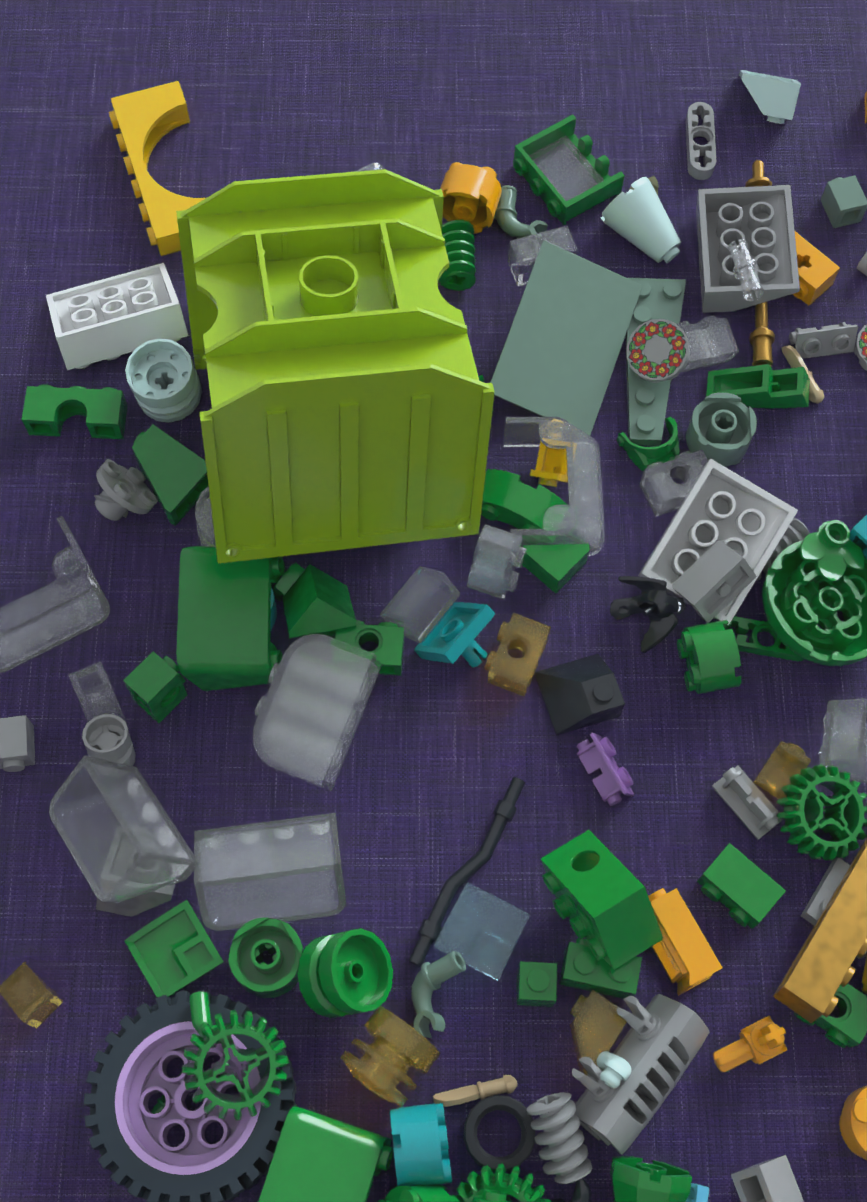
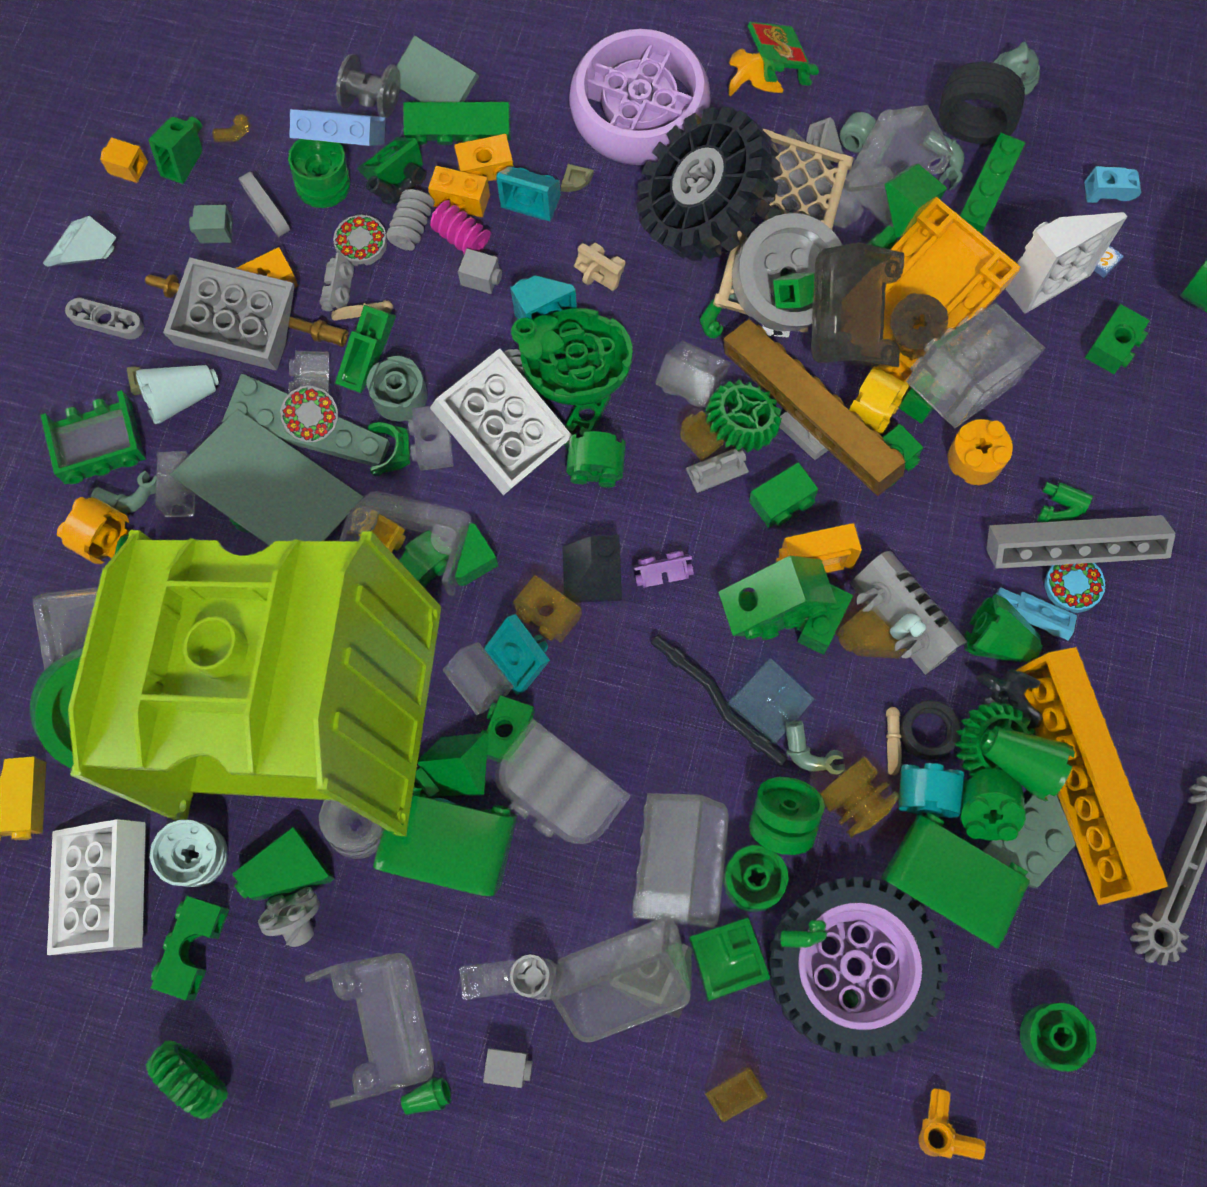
camera: 70 degrees left, 5 degrees up
green brick [123,651,187,724] -> none
green gear [182,1010,289,1120] -> none
clear brick [467,524,527,599] -> none
green brick [517,961,557,1007] -> none
light grey piece [527,1092,593,1184] -> none
black animal [610,576,686,653] -> none
light grey panel [672,540,757,623] -> none
light orange axle [713,1015,788,1073] -> none
clear pin [728,239,764,301] -> none

